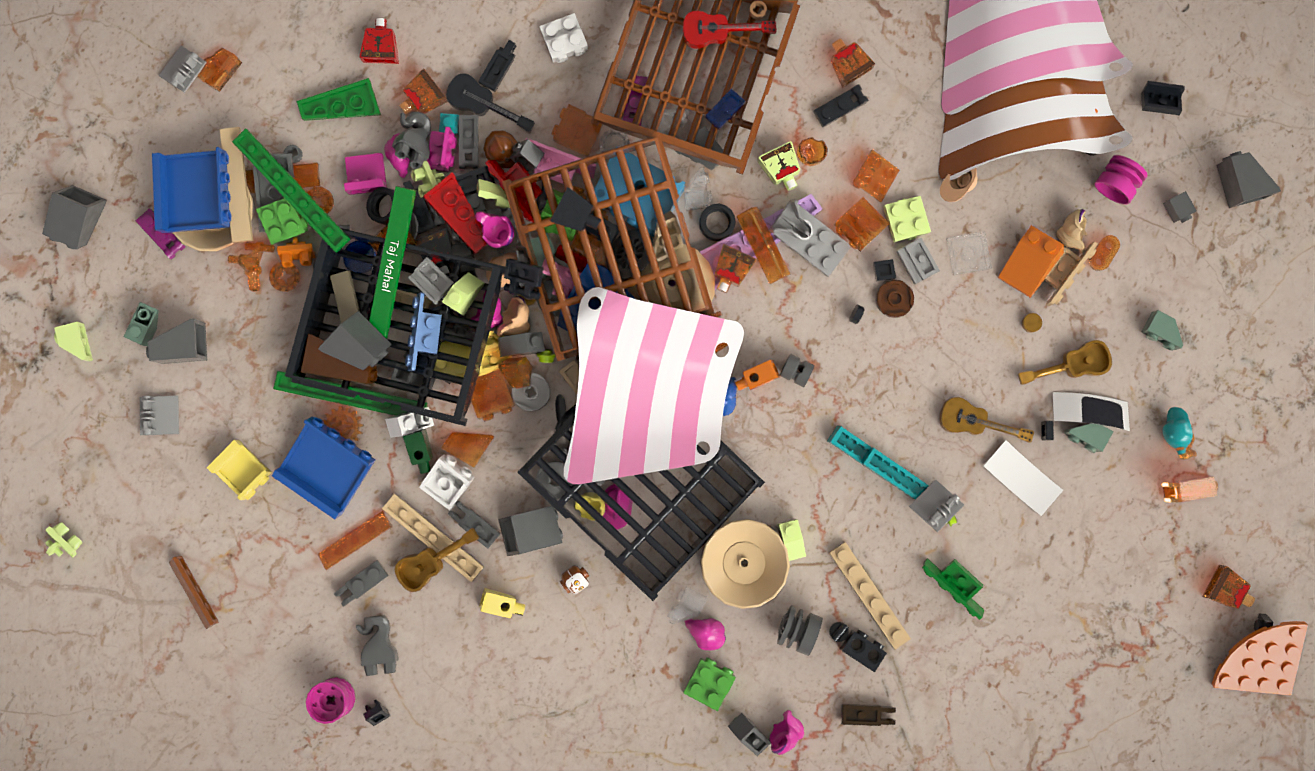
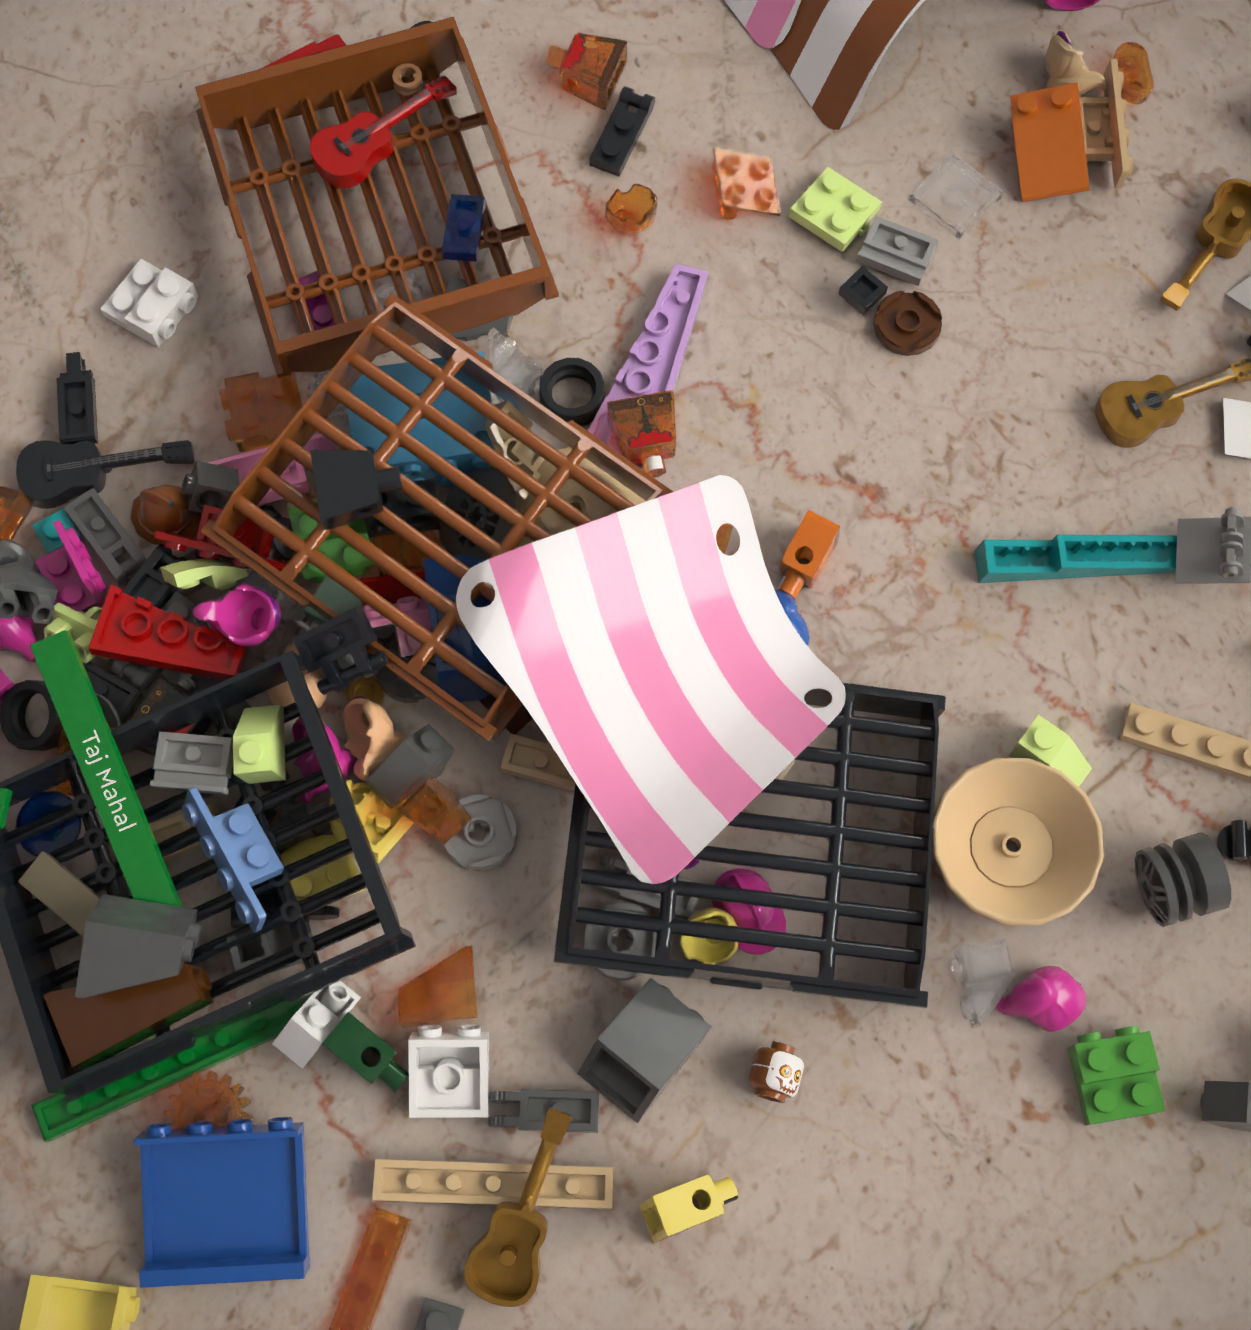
camera: 35 degrees left, 15 degrees down
clear orange plate [471,369,515,422] -> none
lime plate [537,349,556,363] -> none
black piece [555,394,576,432] -> none
clear orange slope [736,207,790,284] -> none
yellowish green torso [757,141,800,191] -> none
light grey plate [768,199,851,277] -> none
dark grey wheel [780,354,815,388] -> none
clear orange plate [834,197,889,252] -> none
black tile [849,304,865,324] -> none
light nougat piece [940,168,977,202] -> none
pearl gold tile [1022,313,1042,333] -> none

